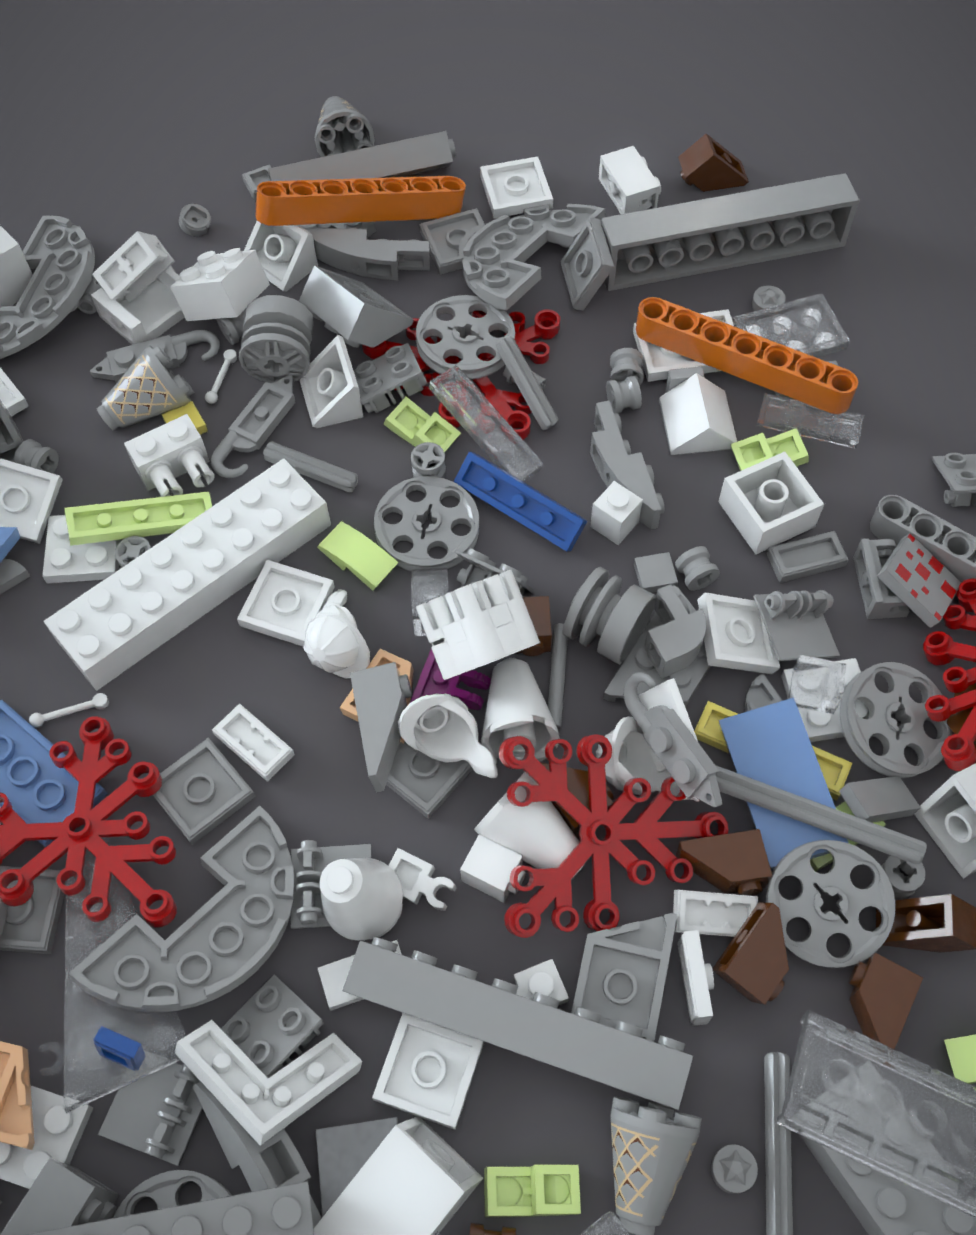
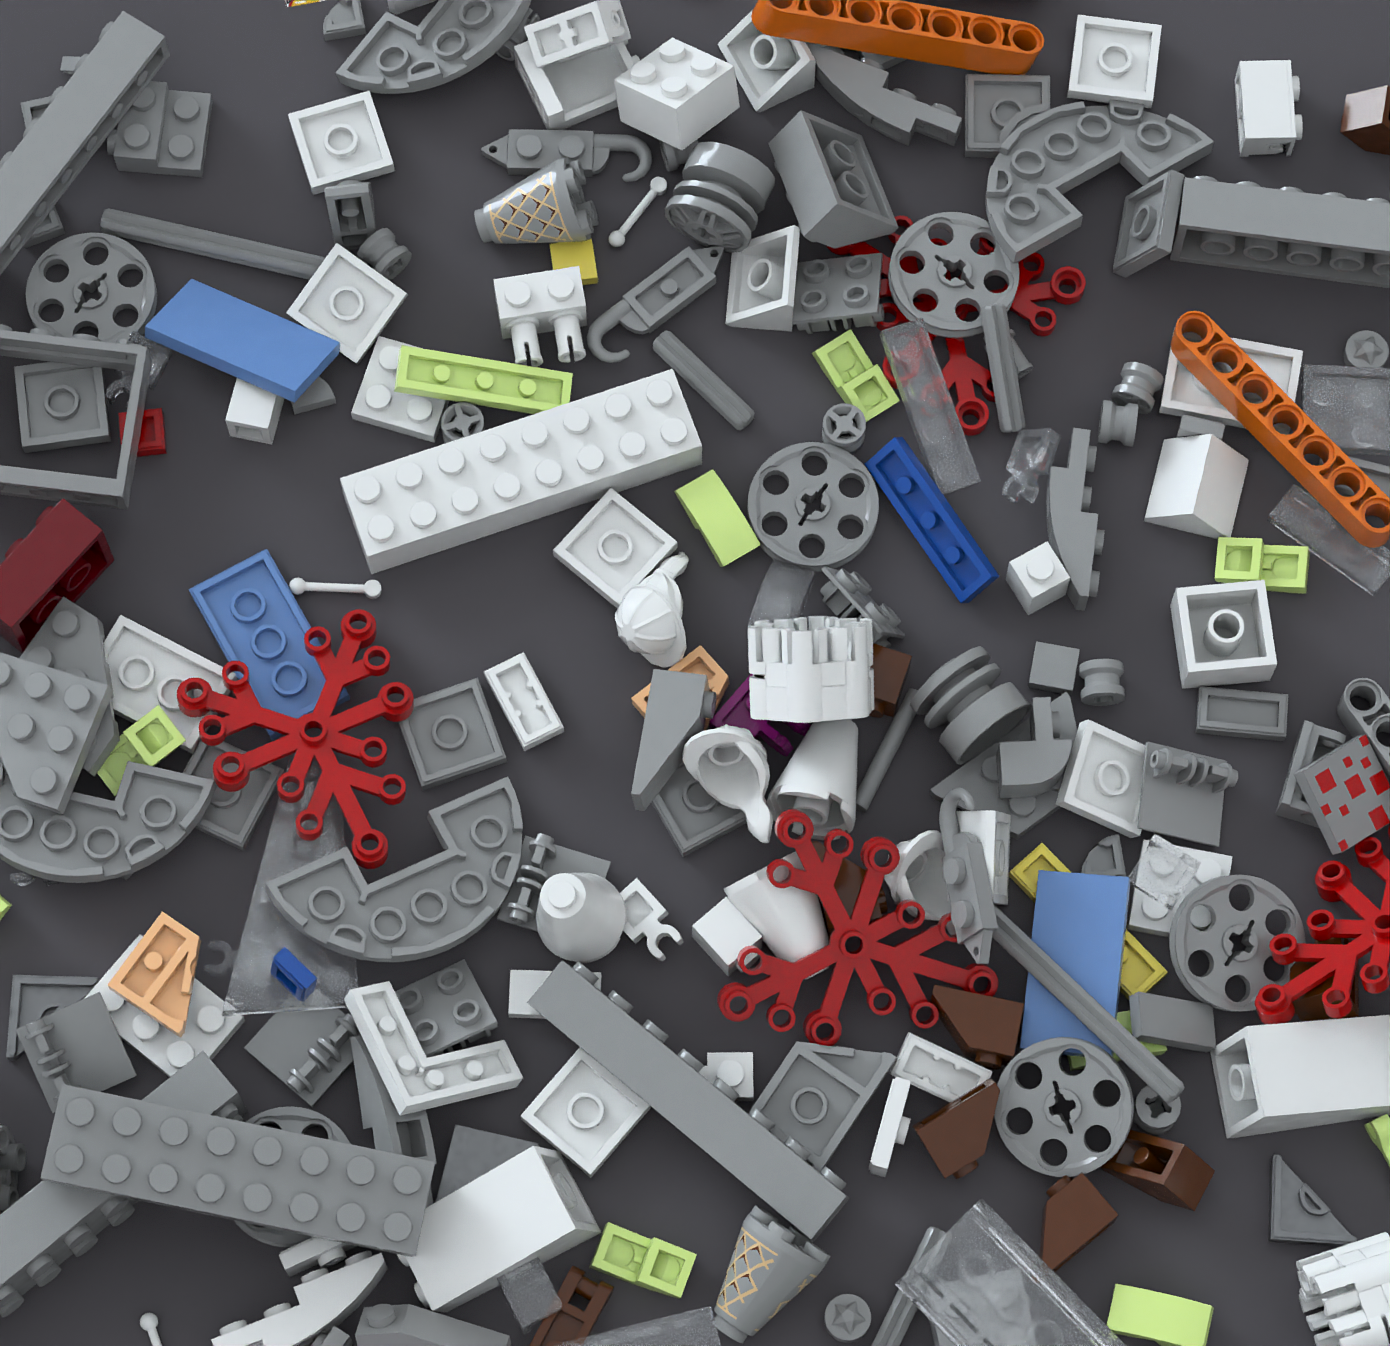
camera: 20 degrees right, 10 degrees up
none -> clear plate [1002,428,1061,504]

